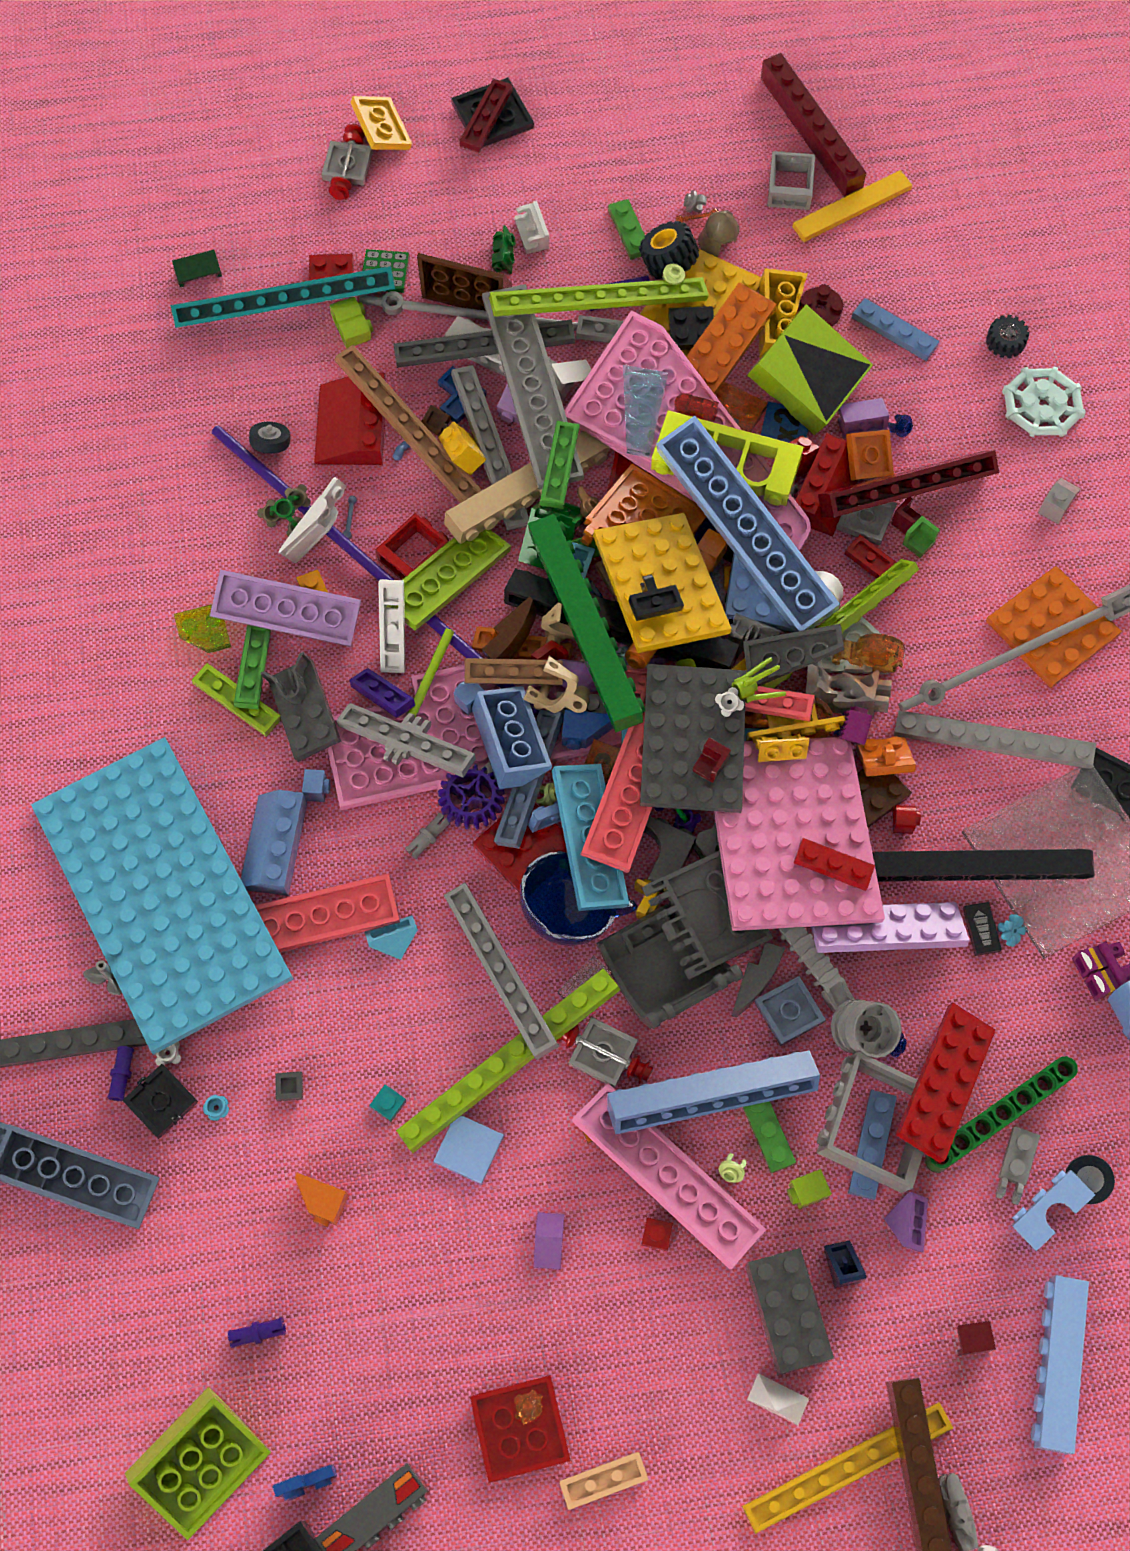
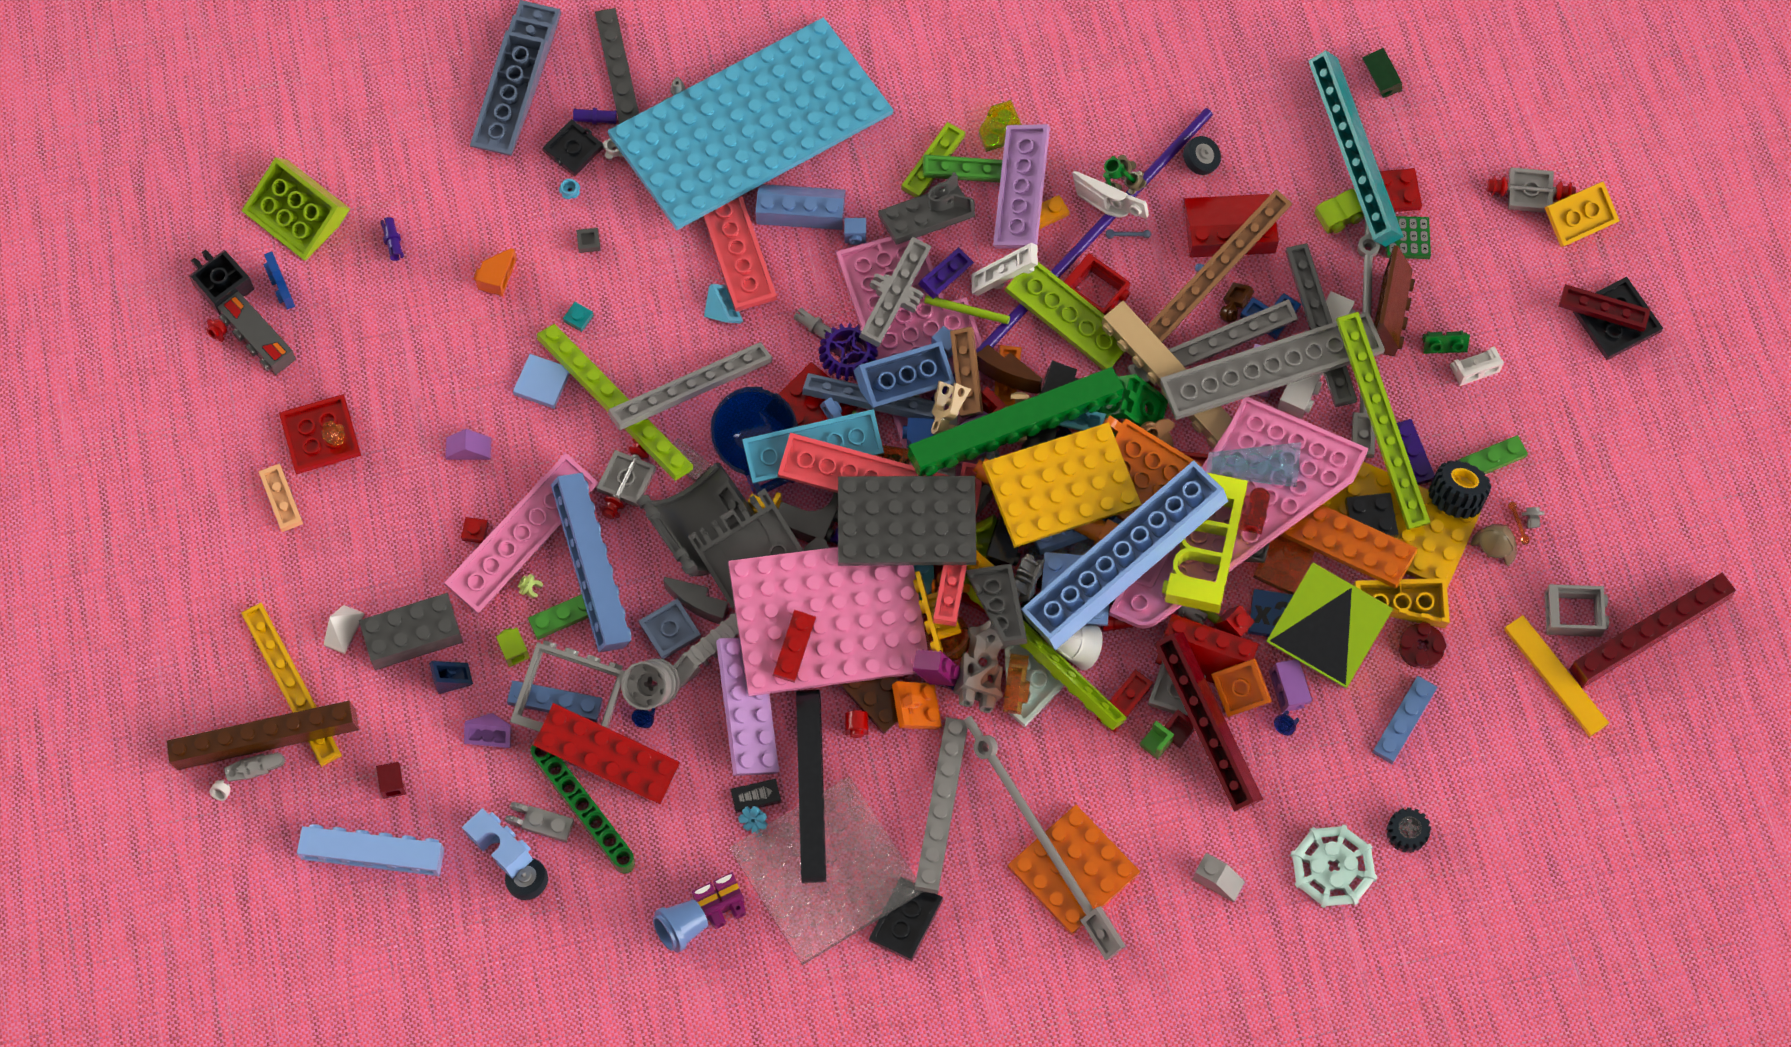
camera: 85 degrees right, 0 degrees up
yellow brick [438,421,487,476] -> none
bright green tile [540,421,580,509] -> none
white sticker [551,359,592,384] -> none
black plate [628,574,684,621] -> none
yellowish green plate [662,264,685,285] -> none
dark red panel [692,737,731,783] -> none
white plate [715,687,744,717] -> none
lime plant [732,657,786,703] -> none
yellow hinge [755,734,810,762] -> none

